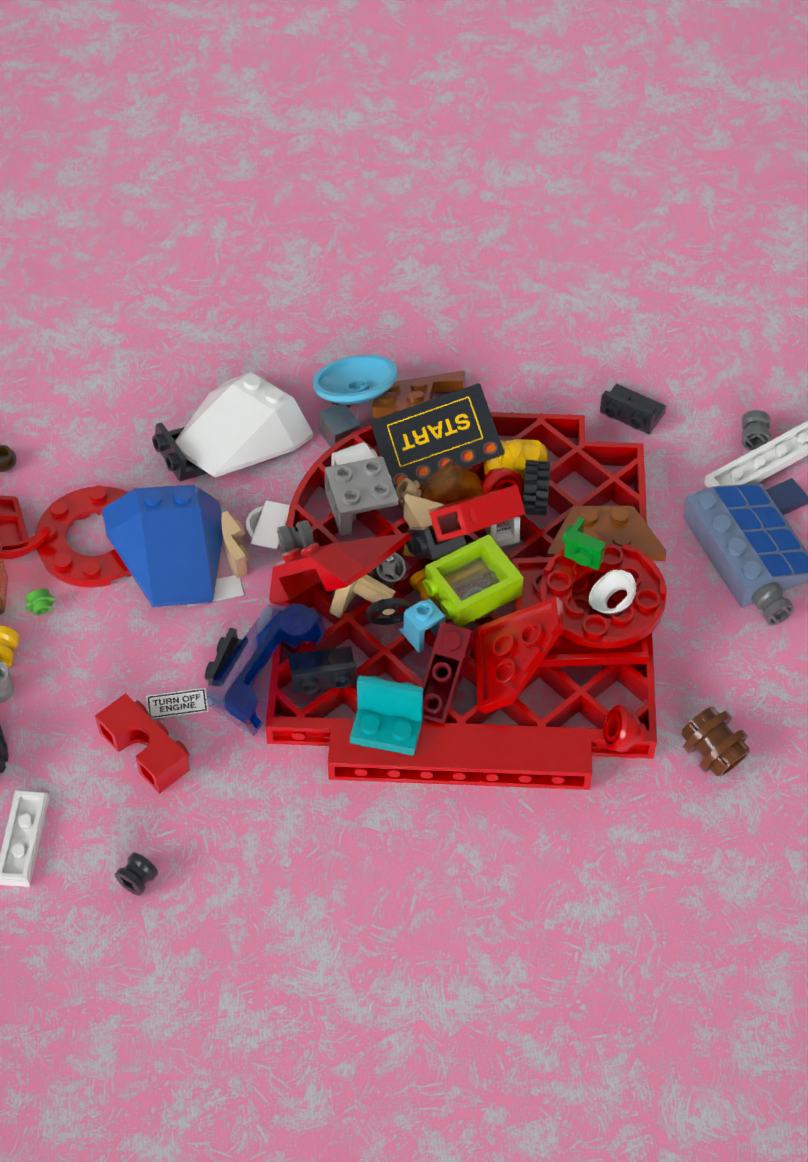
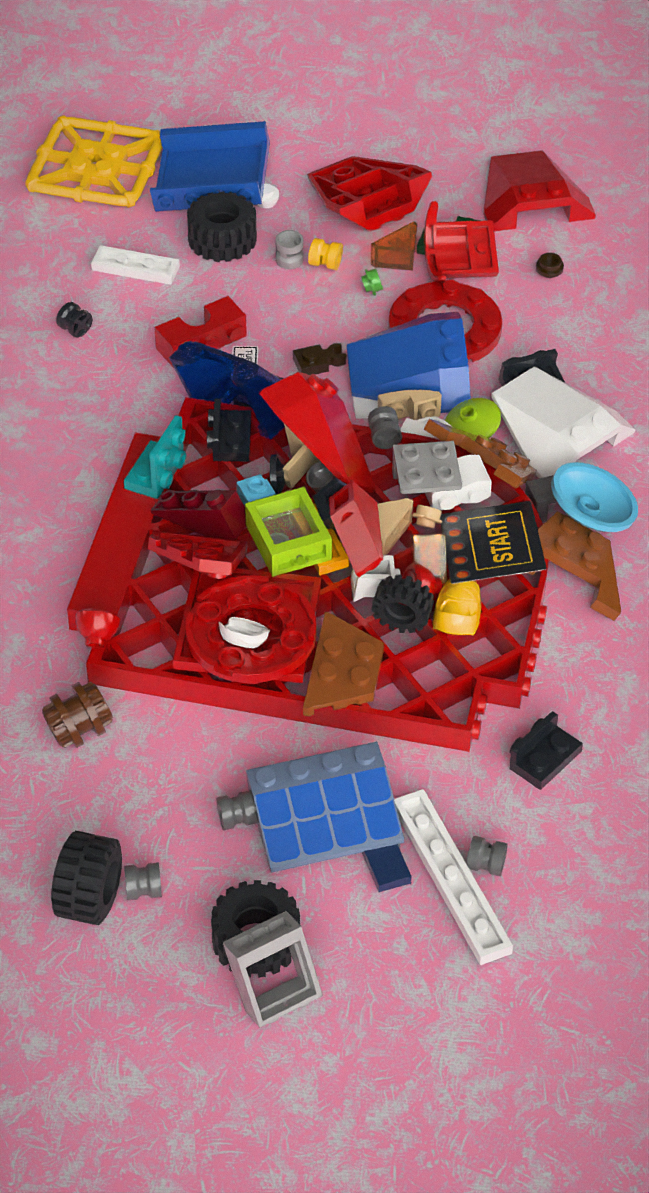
camera: 100 degrees right, 5 degrees down
green bracket [562,517,606,571] -> none
none -> dark brown plate [293,343,347,375]
none -> dark orange wing [424,419,537,488]
none -> lime dish [445,398,501,438]

